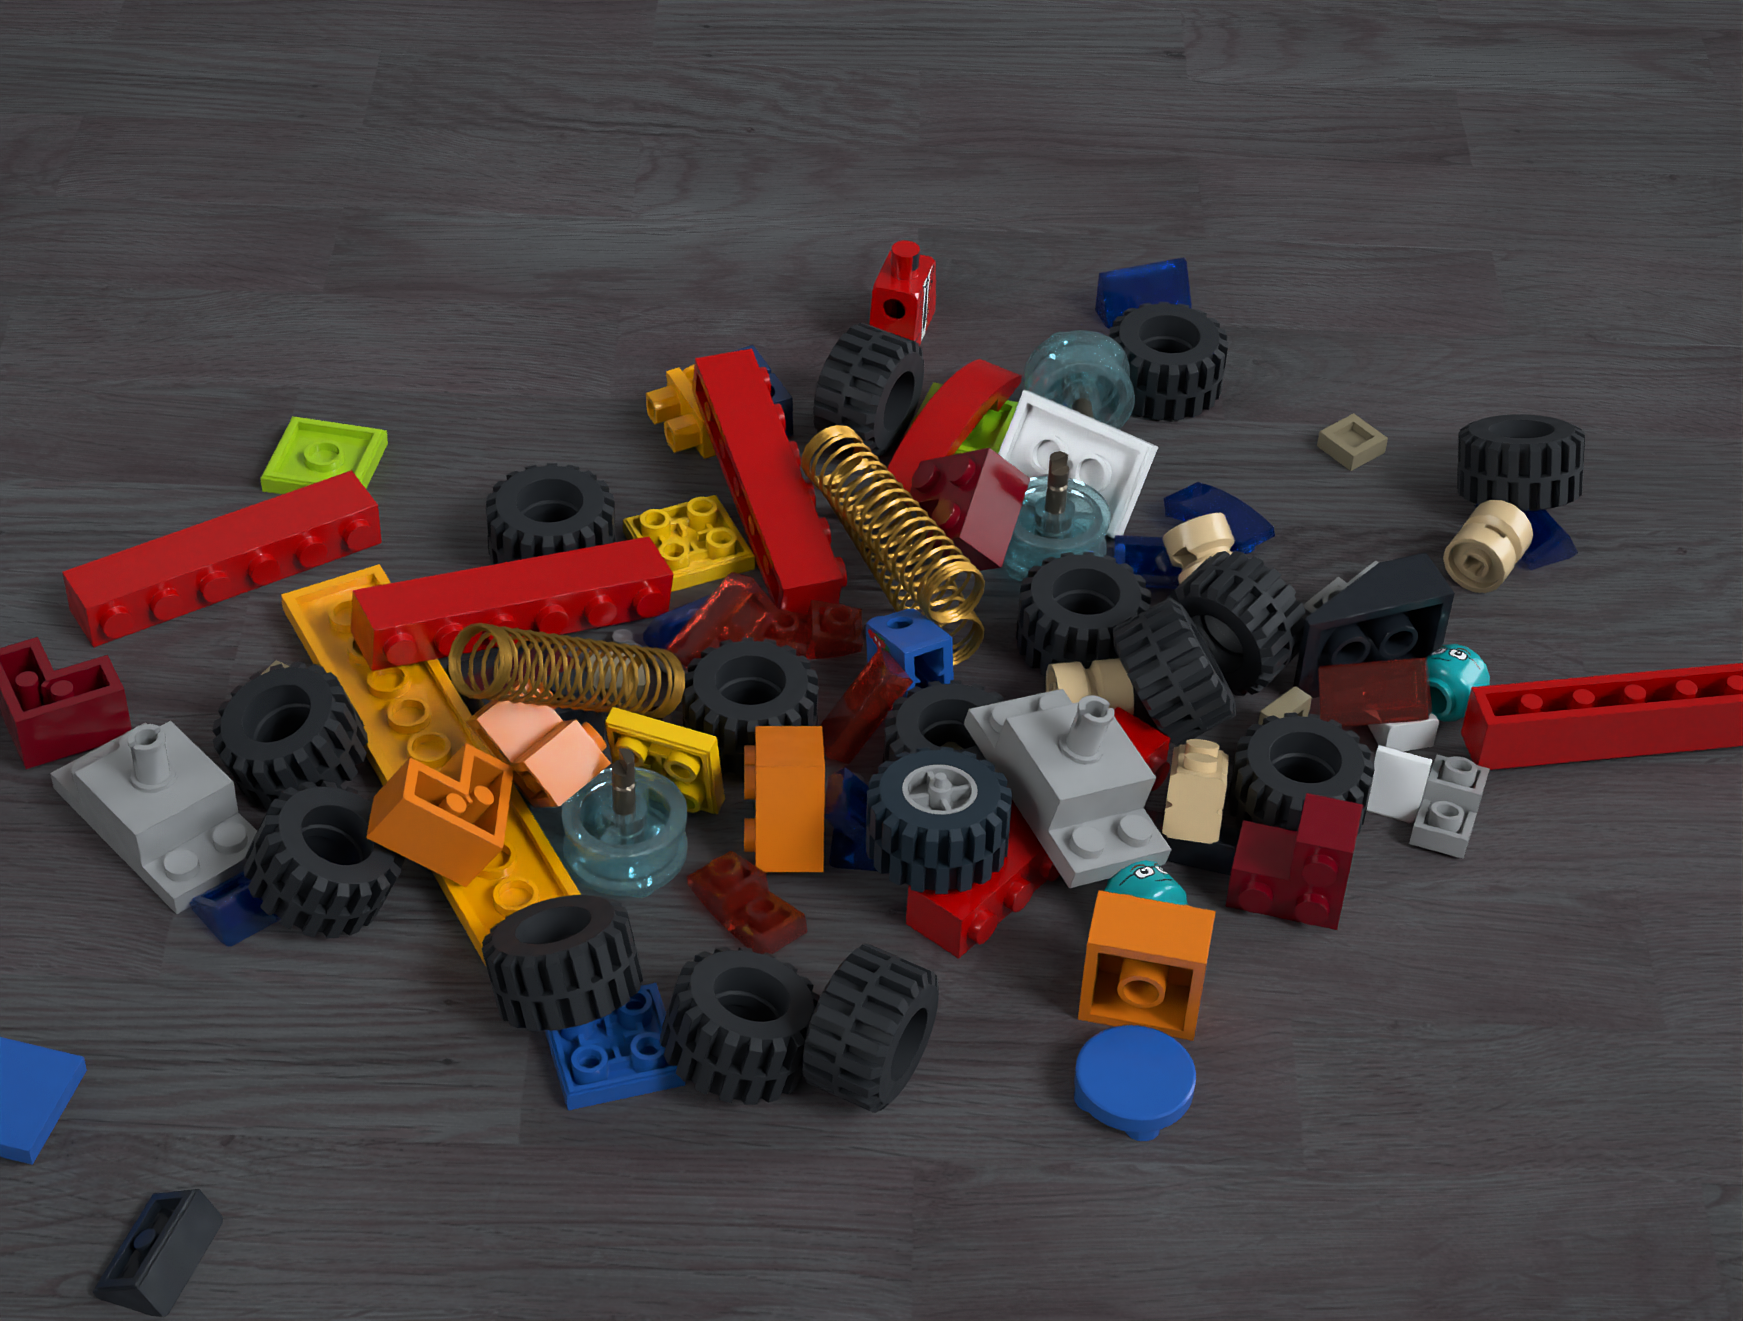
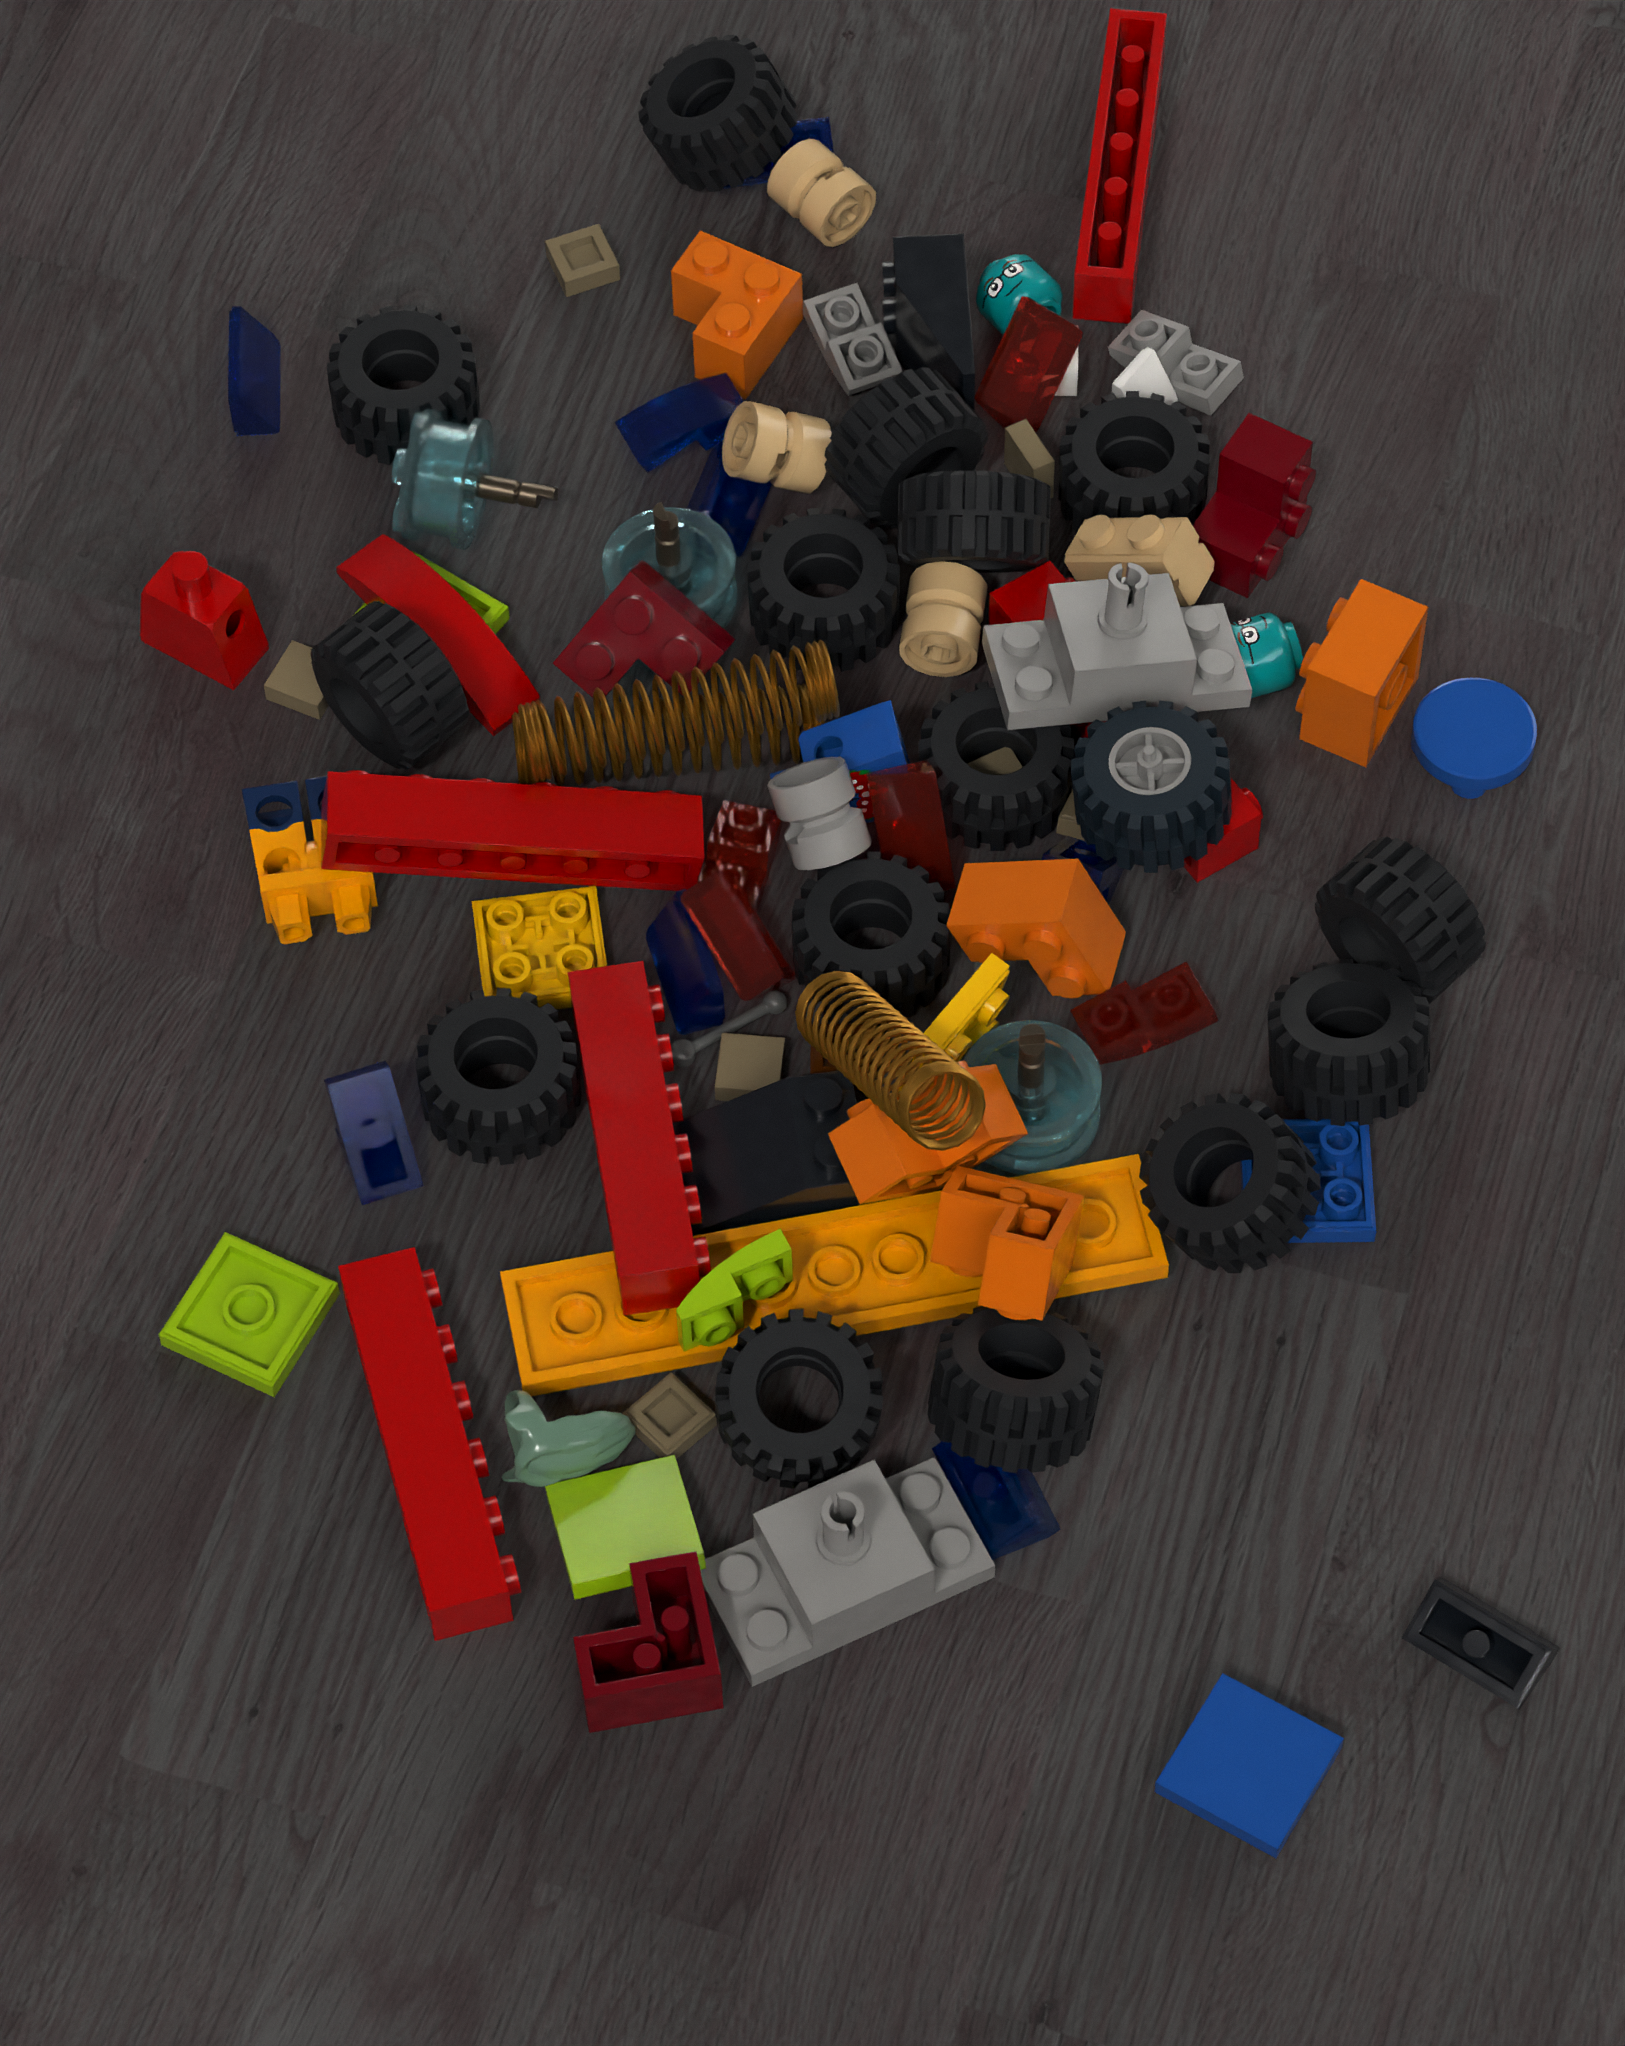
camera: 70 degrees left, 15 degrees up
white tile [998,390,1158,539] -> none
none -> clear blue slope [324,1061,424,1205]
none -> sand green piece [502,1390,636,1487]
none -> lime tile [545,1455,706,1600]
none -> orange brick [671,231,803,399]
none -> lime slope [676,1229,793,1351]
none -> light grey wheel [767,757,872,870]

